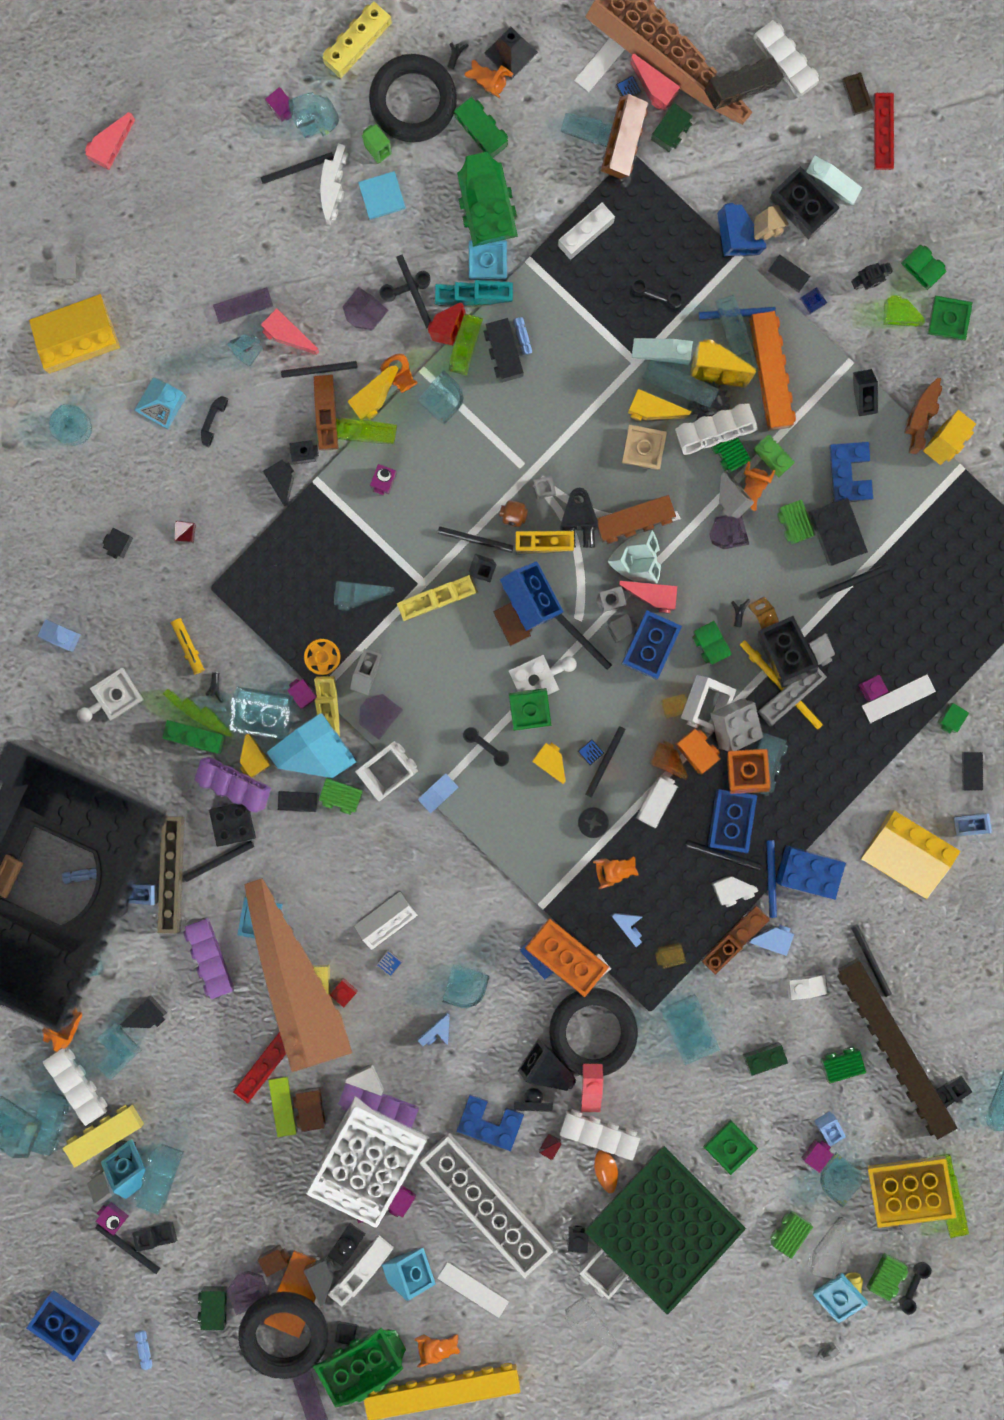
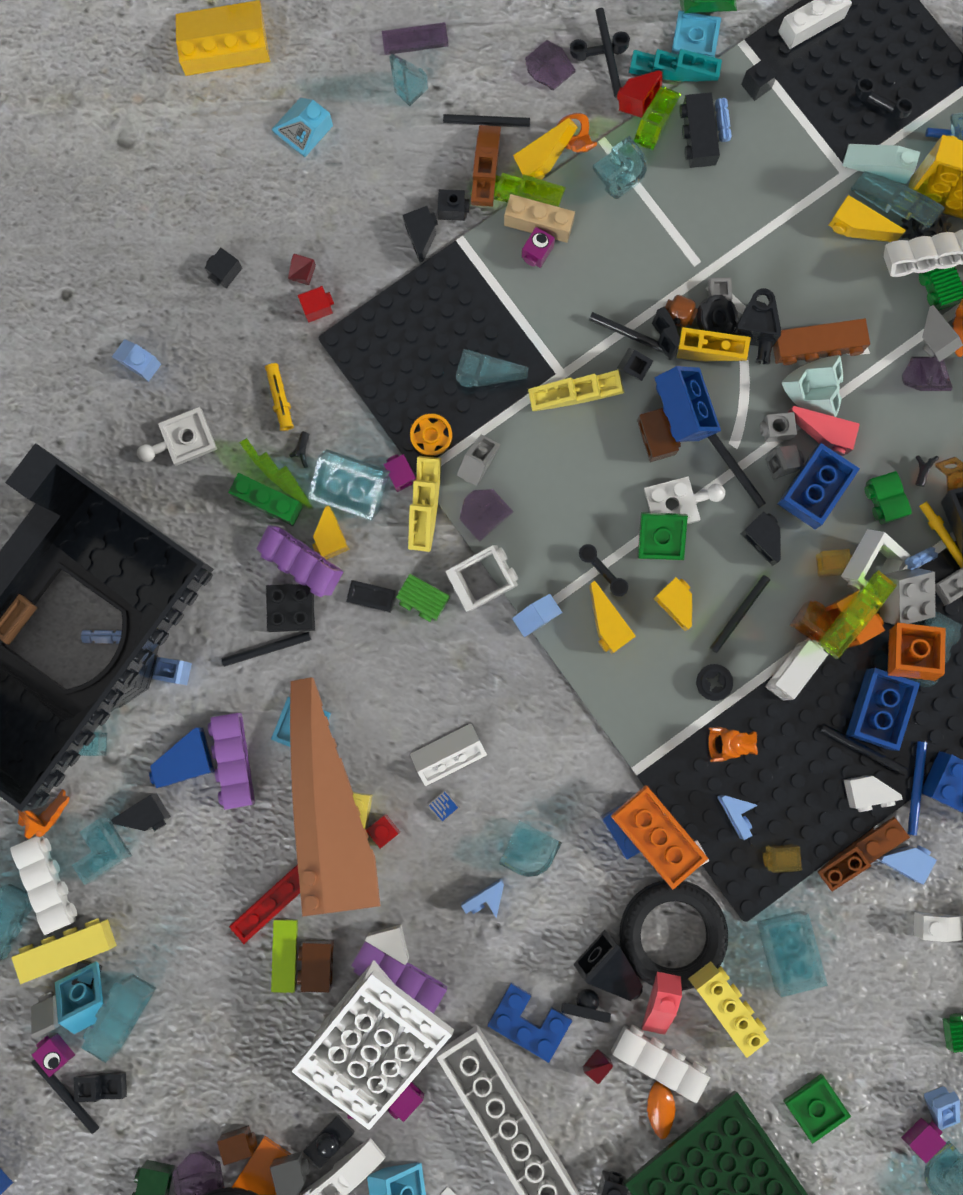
camera: 15 degrees right, 5 degrees down
clear light blue brick [49,405,92,446] -> none
dark tan brick [157,816,185,934] -> none
black bar [201,396,229,448] -> none
coral slope [261,308,319,355] -> none
medium azure panel [267,713,357,778] -> none
tile [578,739,604,766] -> none
tan plate [622,425,667,470] -> none
dark green brick [743,1042,788,1076] -> none
none -> blue slope [149,727,215,788]
none -> red brick [298,286,334,323]
none -> tan brick [504,194,575,243]
none -> yellow slope [589,580,636,654]
none -> black slope [652,307,679,360]
none -> light yellow brick [688,961,769,1058]
none -> black tile [696,295,738,334]
none -> black slope [740,511,781,566]
none -> black brick [741,59,777,101]
none -> clear neon green slope [818,570,897,659]
none -> light blue axle [905,547,938,570]

